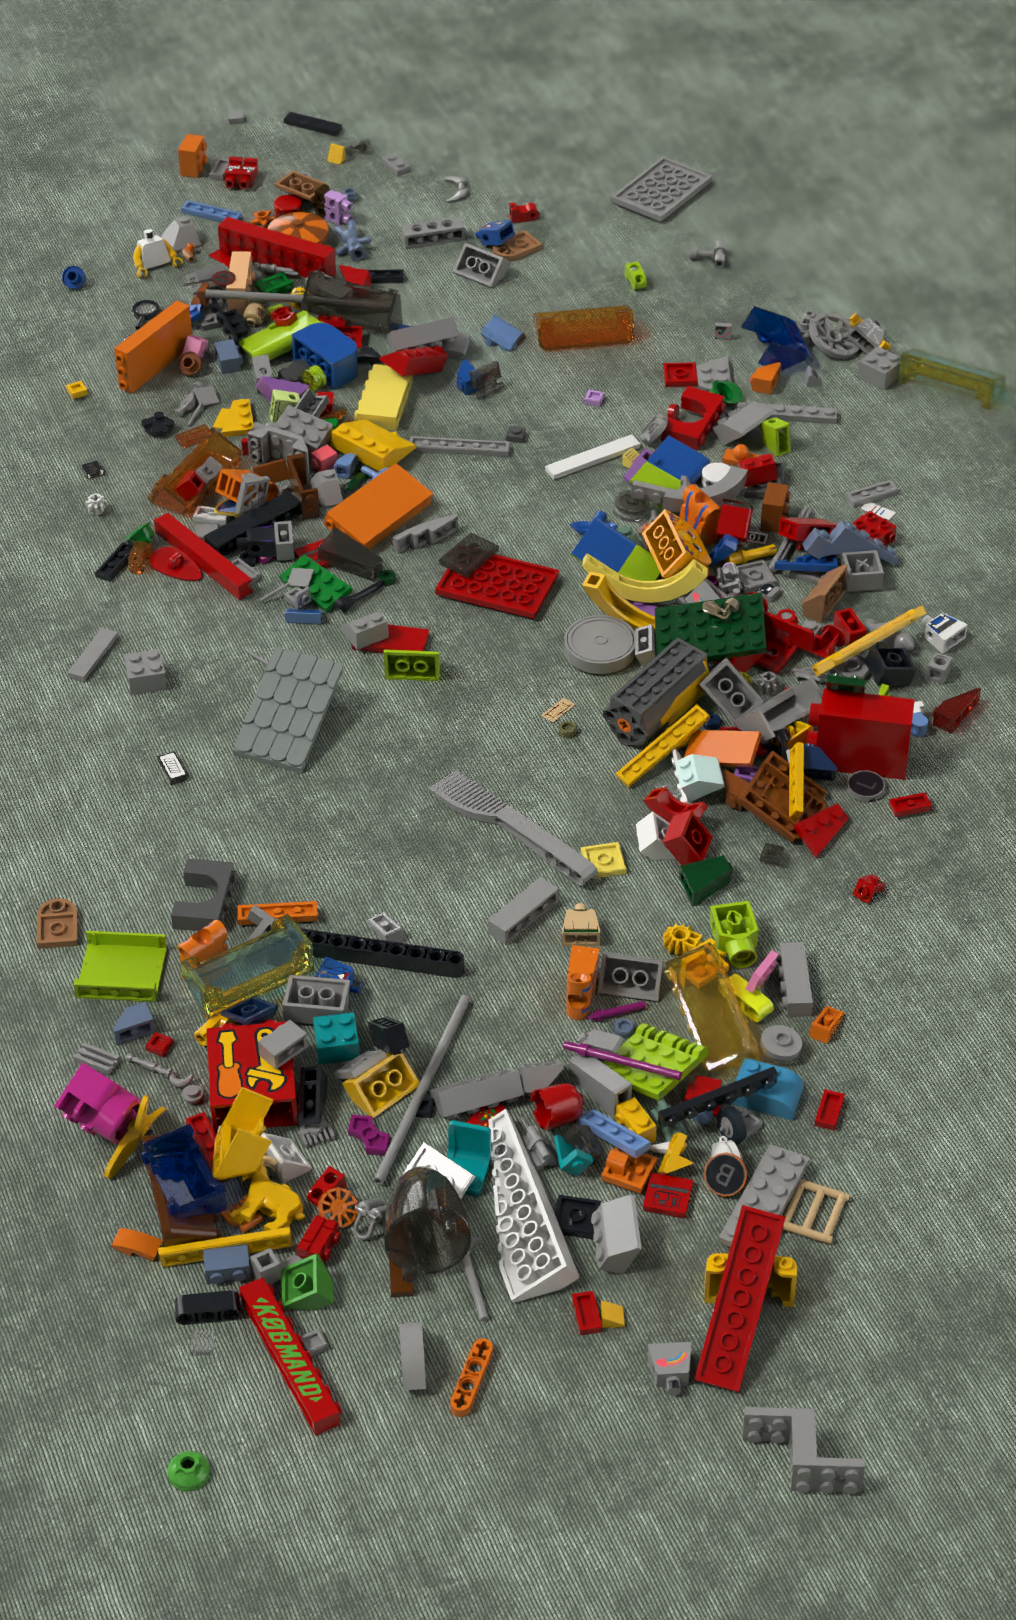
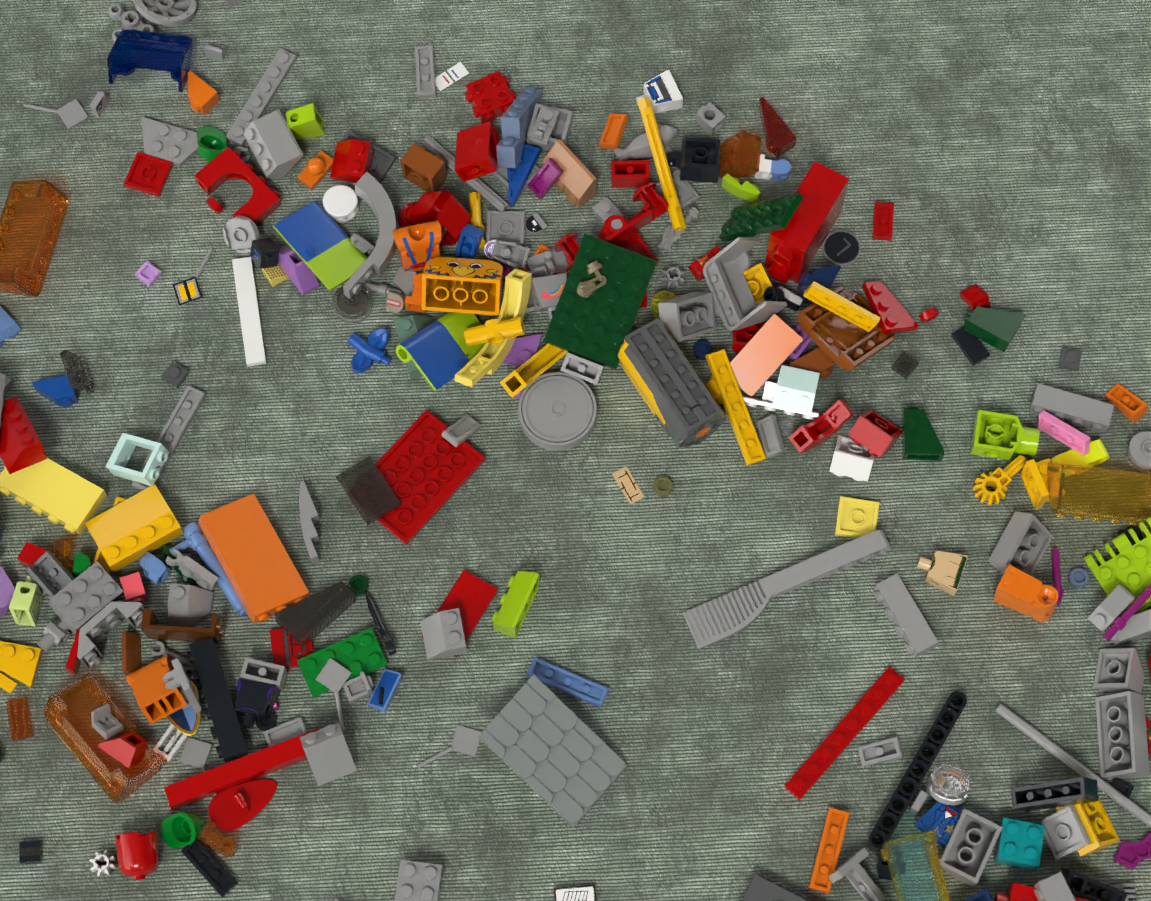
camera: 70 degrees left, 25 degrees up
none -> light grey piece [23,99,89,130]
none -> light aqua window [106,433,169,486]
none -> red cylinder [115,831,159,880]
none -> light grey plate [166,549,219,591]
none -> piece [173,248,213,306]
none -> black brick [250,238,279,269]
none -> light grey brick [300,722,357,786]
none -> light grey tile [441,414,482,447]
none -> yellow piece [464,317,525,346]
none -> medium blue tile [526,657,609,708]
none -> magenta tile [528,158,564,199]
none -> light grey plate [529,106,560,147]
none -> orange tile [599,113,629,150]
none -> clear orange slope [718,130,762,178]
none -> light grey tile [757,414,785,458]
none -> red plate [784,666,905,801]
none -> light grey tile [909,790,928,815]
none -> red tile [919,307,939,323]
none -> clear piece [927,764,972,805]
none -> black tile [951,326,990,366]
none -> dark green slope [964,307,1026,352]
none -> dark grey plate [1058,347,1082,371]

